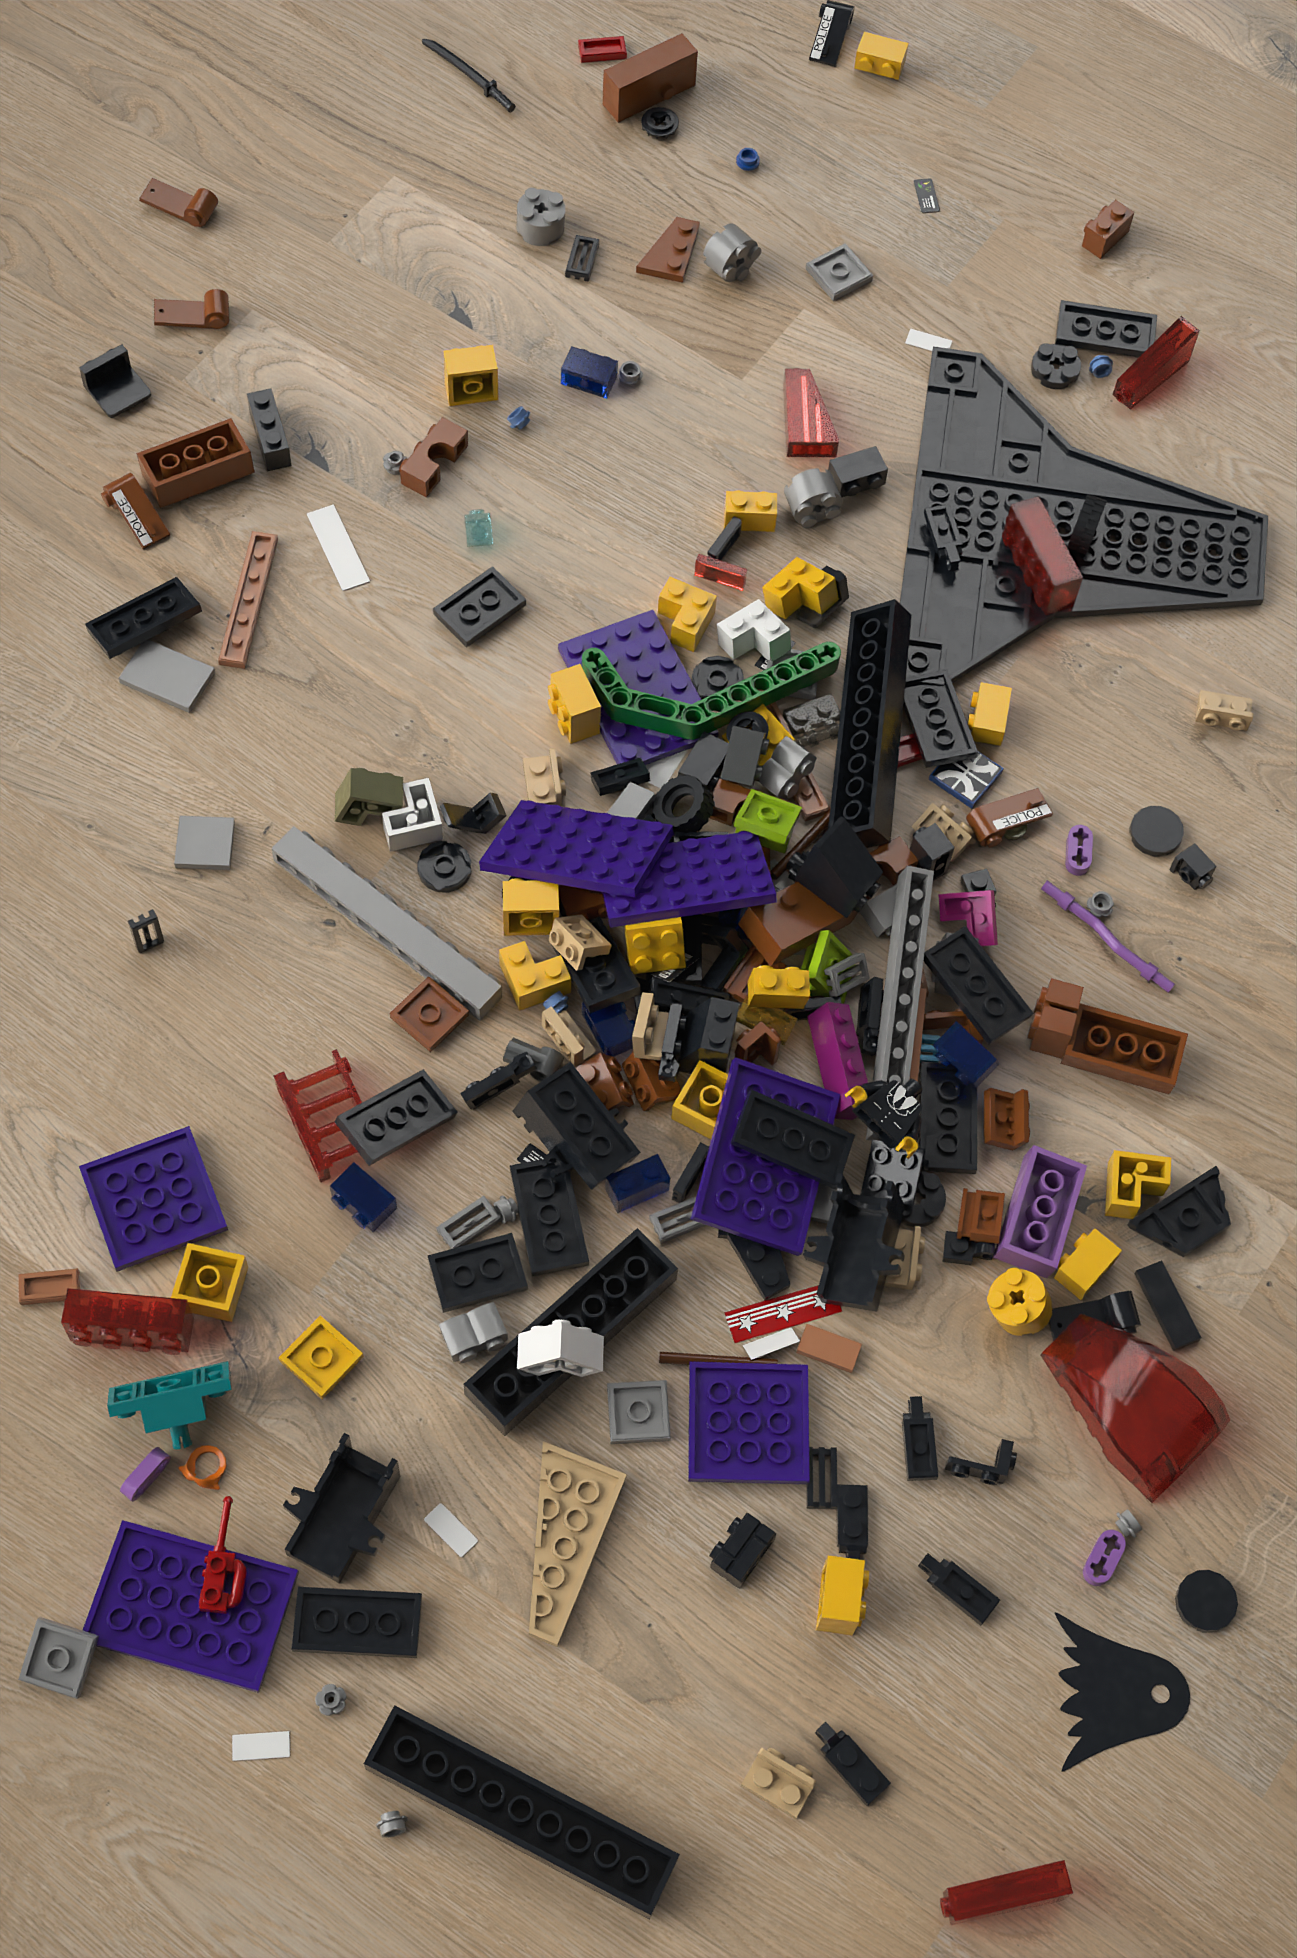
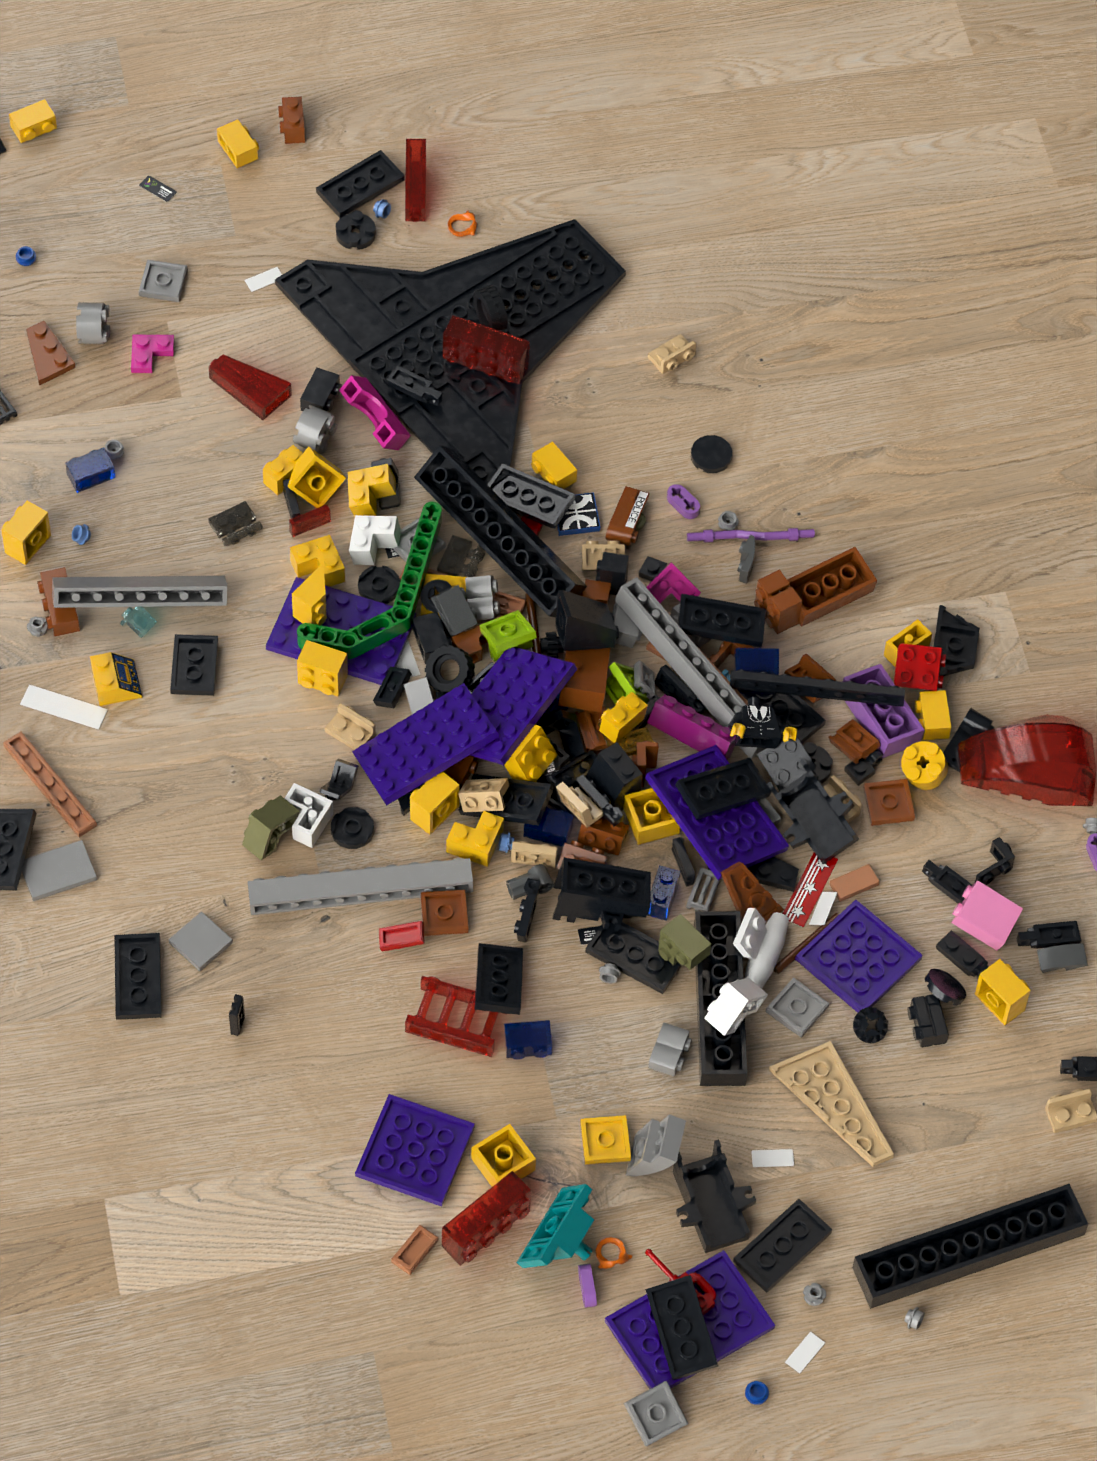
camera: 45 degrees left, 5 degrees down
black plate [427,1233,528,1313] -> none
light grey tile [436,1196,501,1249] -> none
black tile [806,1447,838,1509] -> none
black tile [1134,1260,1202,1351] -> none
black brick [1169,843,1217,890] -> none
none -> light grey brick [52,576,227,608]
none -> yellow slope [90,652,142,706]
none -> black plate [114,933,162,1020]
none -> dark pink plate [131,334,174,373]
none -> clear smoke plate [208,501,263,546]
none -> yellow brick [217,119,259,168]
none -> yellow slope [288,447,346,510]
none -> yellow slope [292,566,327,625]
none -> dark pink arch [339,375,411,450]
none -> tile [379,921,425,952]
none -> orange piece [448,211,477,237]
none -> light grey slope [626,1114,686,1176]
none -> black plate [645,1275,719,1381]
none -> olive brick [658,914,711,970]
none -> dark orange wing [721,862,784,923]
none -> black plate [730,670,906,707]
none -> white plate [733,908,789,989]
none -> dark grey slope [737,534,755,584]
none -> blue plate [745,1381,769,1405]
none -> black gear [853,1007,889,1044]
none -> dark orange plate [863,779,915,826]
none -> red bracket [894,643,946,691]
none -> black tile [924,968,966,1006]
none -> bright pink brick [951,880,1023,951]
none -> dark grey slope [1037,944,1088,973]

